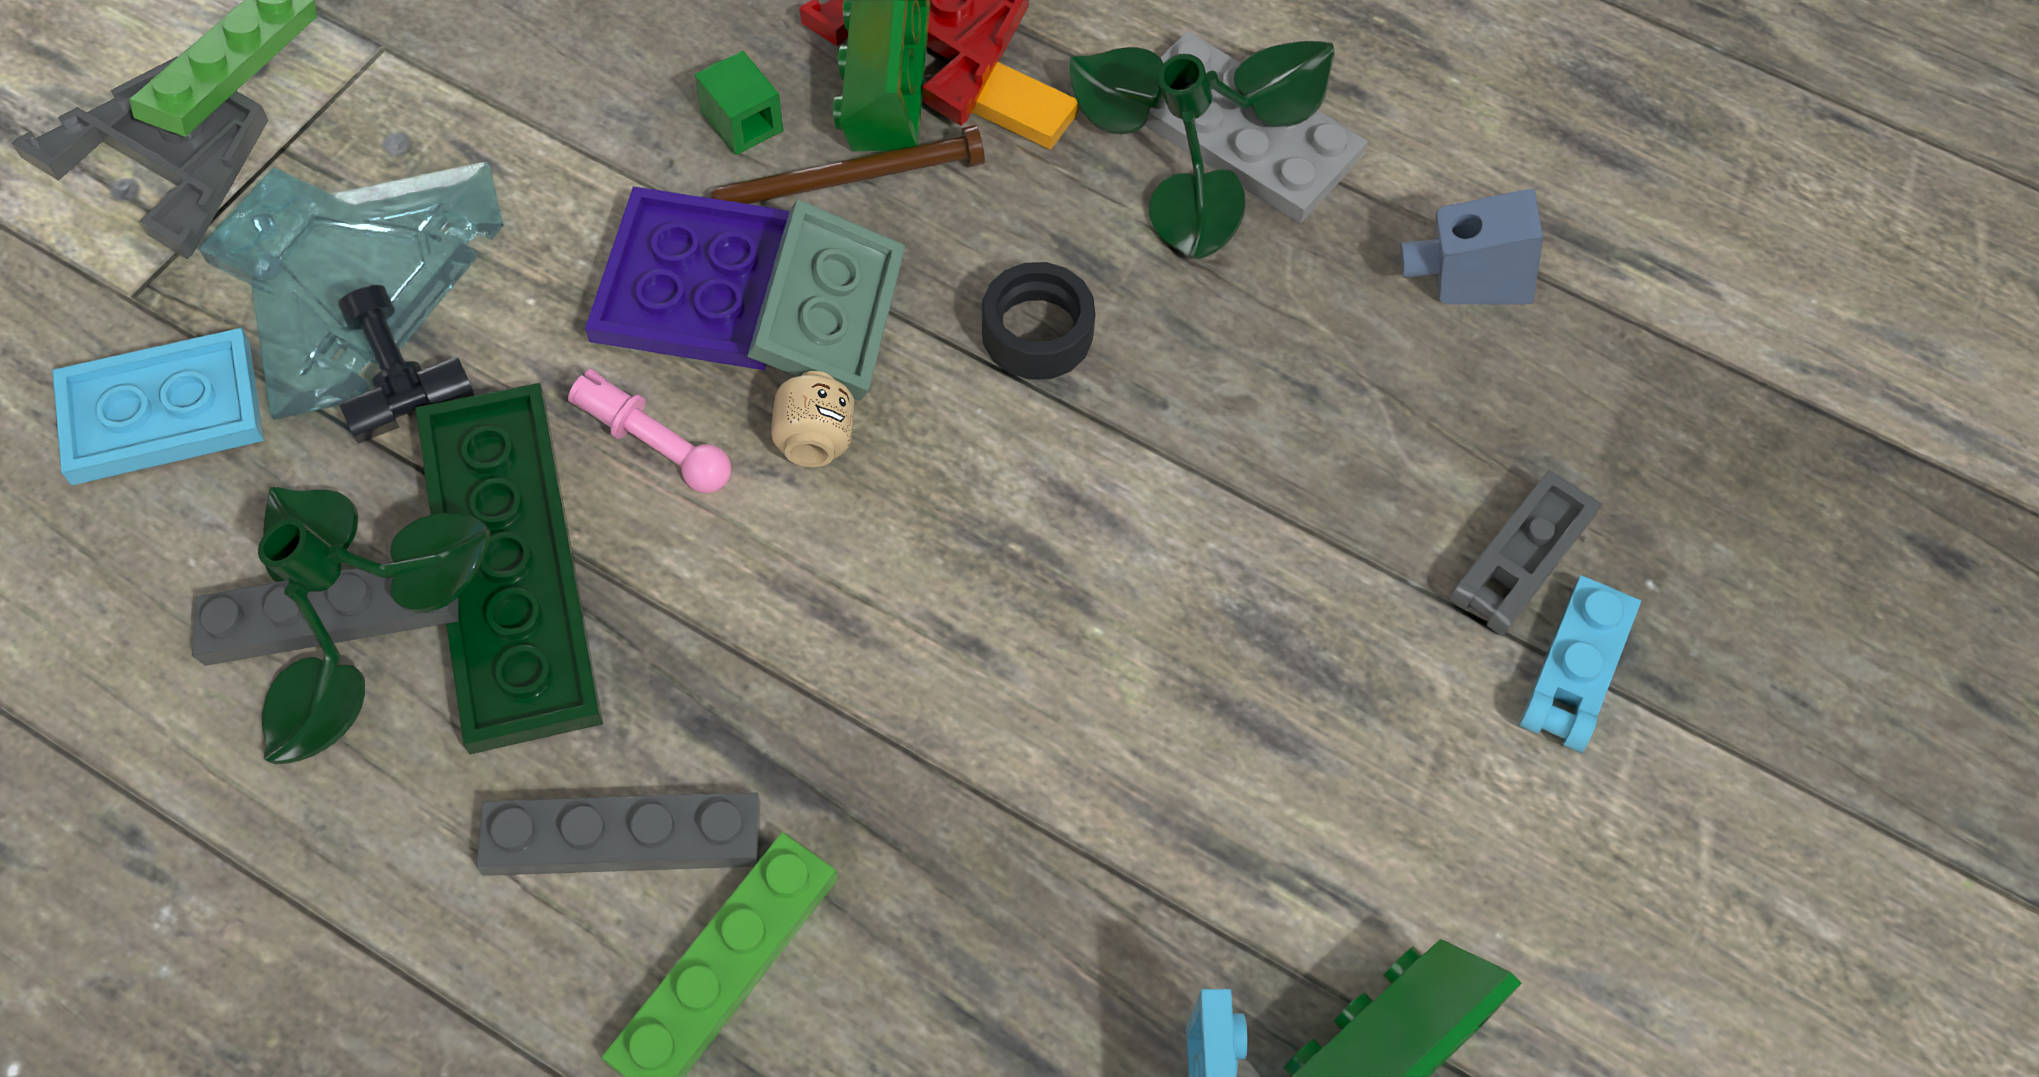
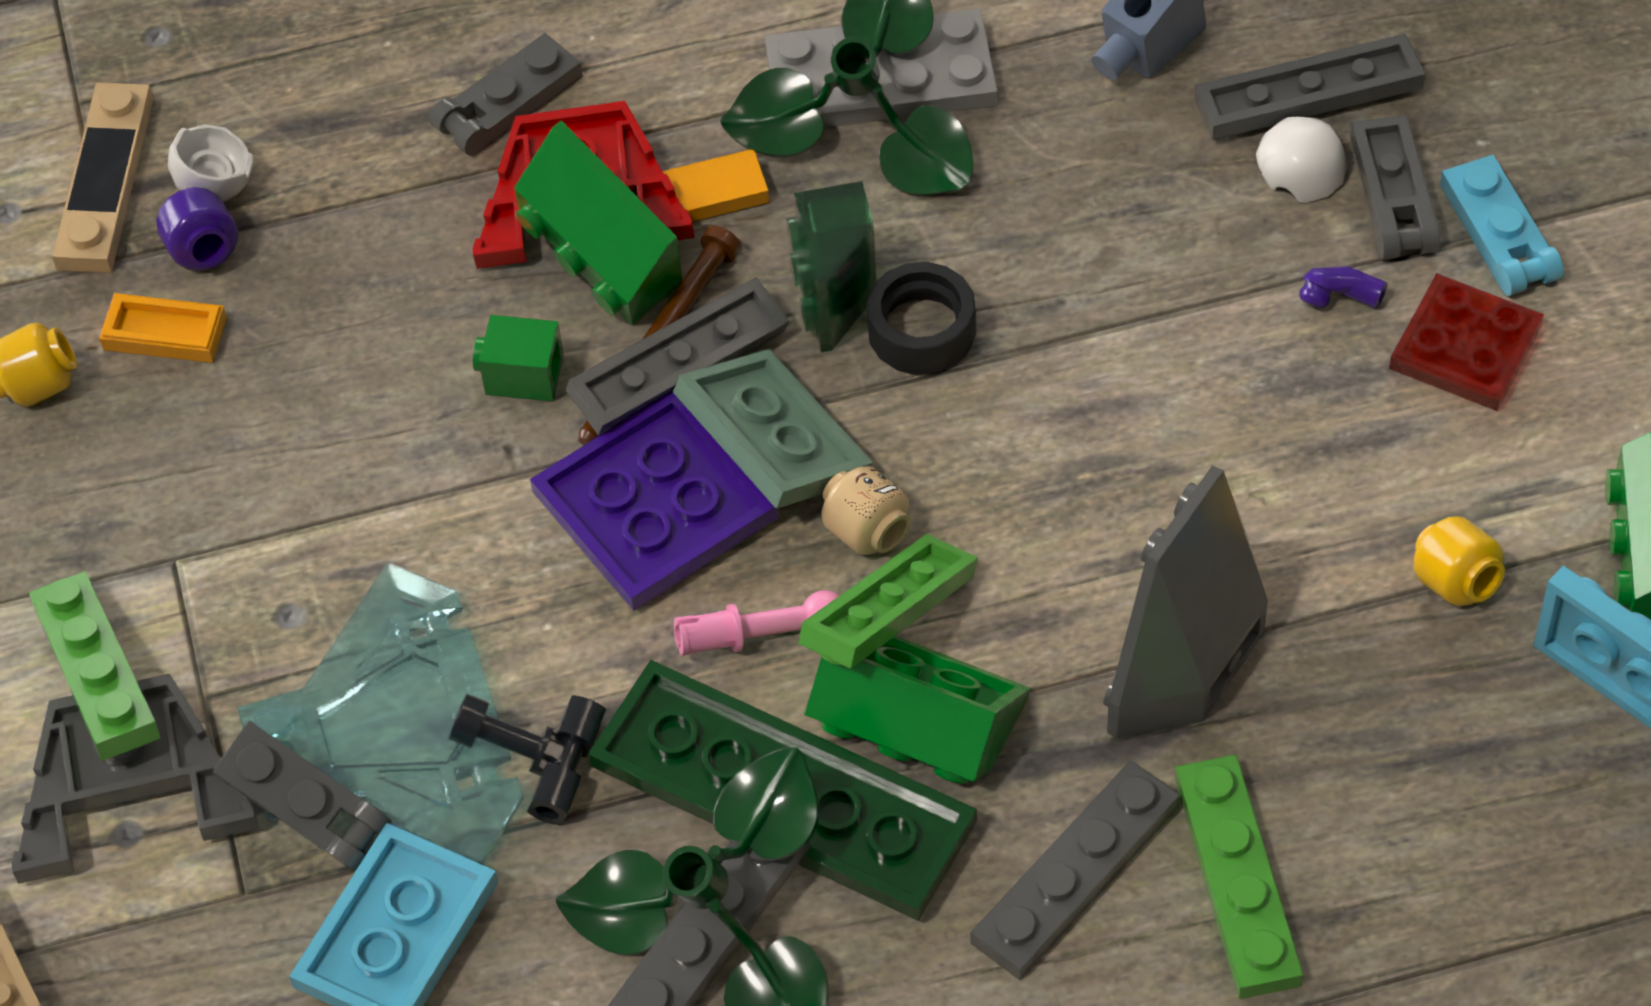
camera: 40 degrees left, 5 degrees down
none -> dark grey plate [212,720,392,872]
none -> dark grey plate [566,277,789,436]
none -> clear green slope [786,181,876,353]
none -> bright green plate [798,534,978,669]
none -> green slope [804,636,1031,783]
none -> dark grey wedge [1103,465,1268,738]
none -> dark grey plate [1195,33,1425,140]
none -> white hair [1256,117,1347,203]
none -> dark purple arm [1299,266,1388,309]
none -> clear red tile [1389,273,1544,411]
none -> yellow head [1413,516,1505,606]

